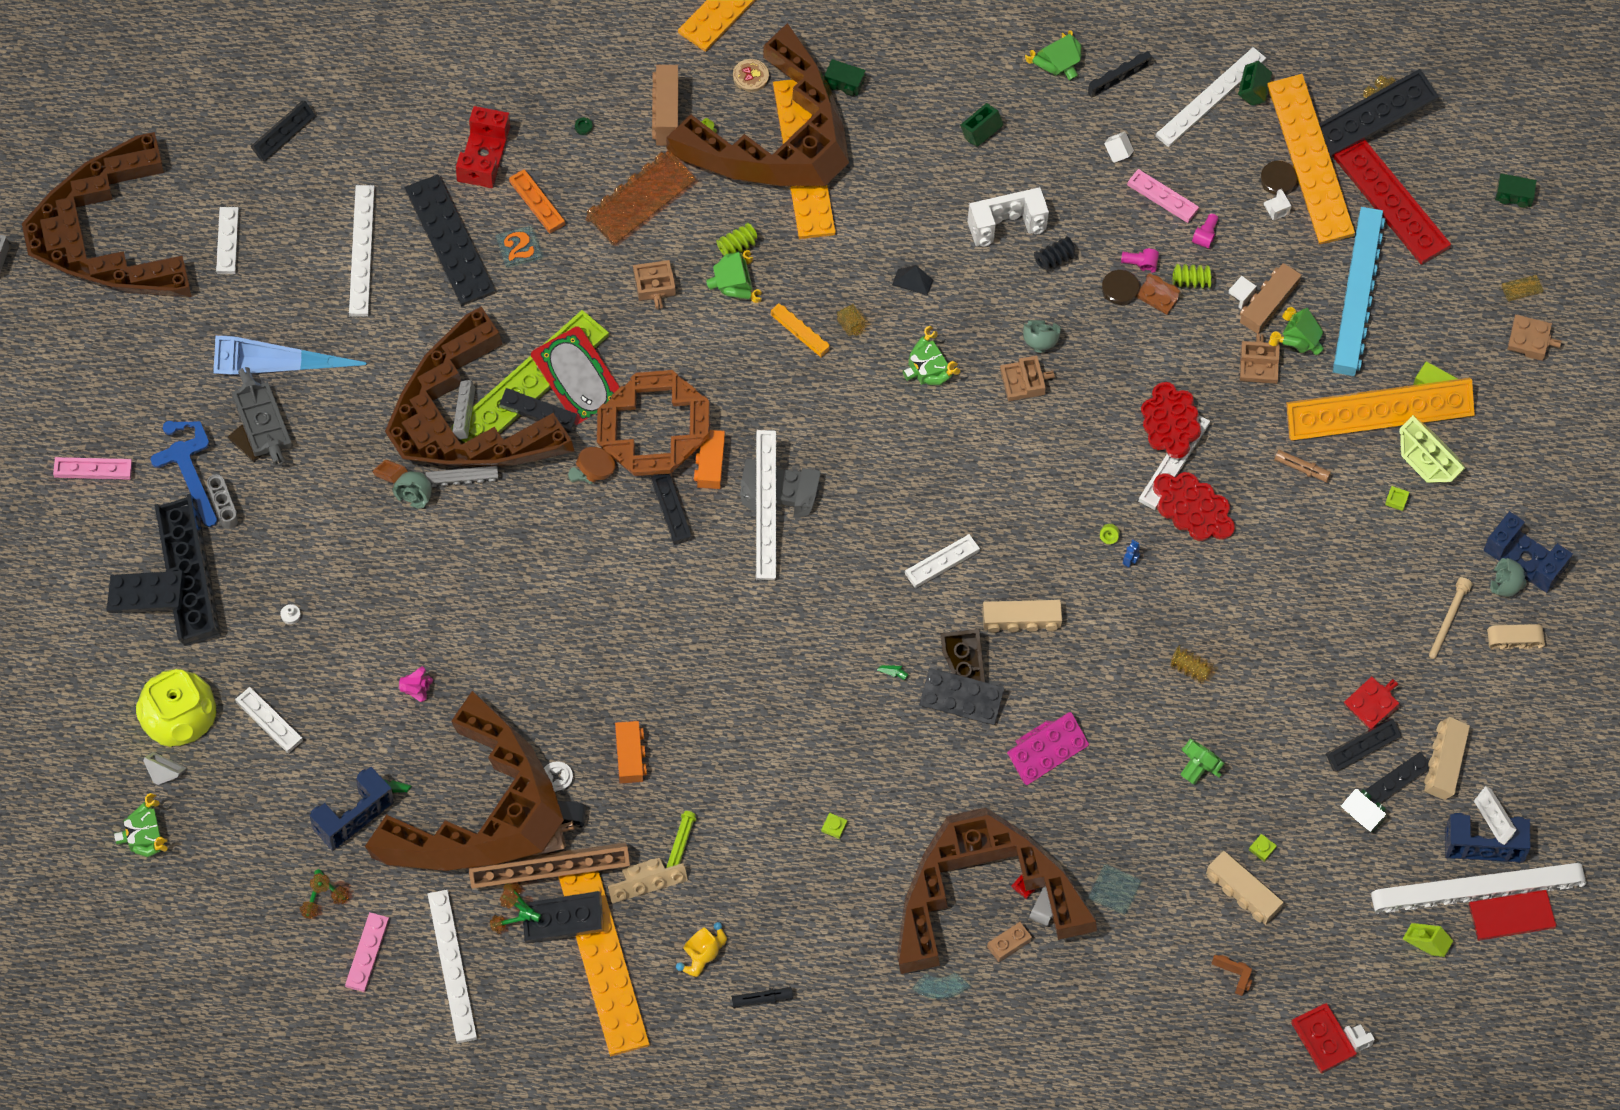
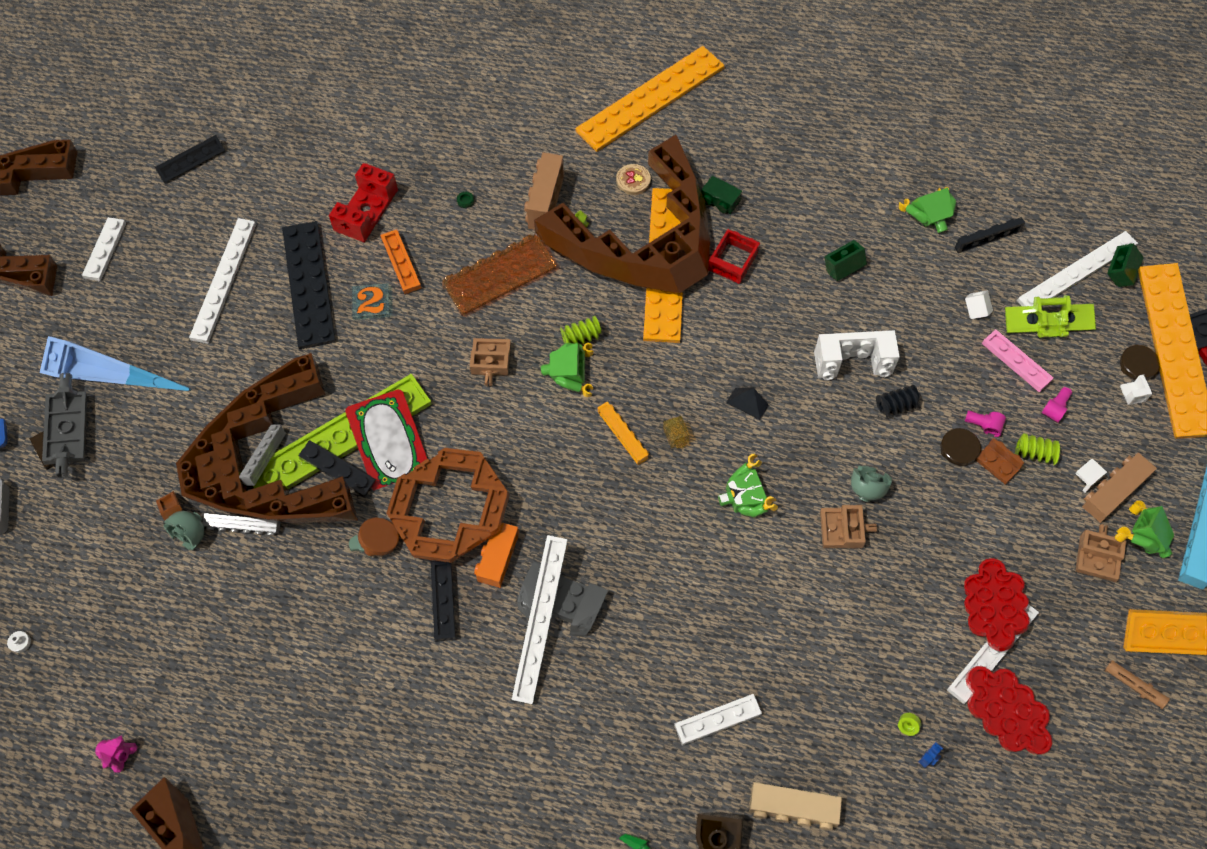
camera: 15 degrees right, 0 degrees up
none -> red window [708,229,760,284]
none -> lime piece [1005,295,1096,338]

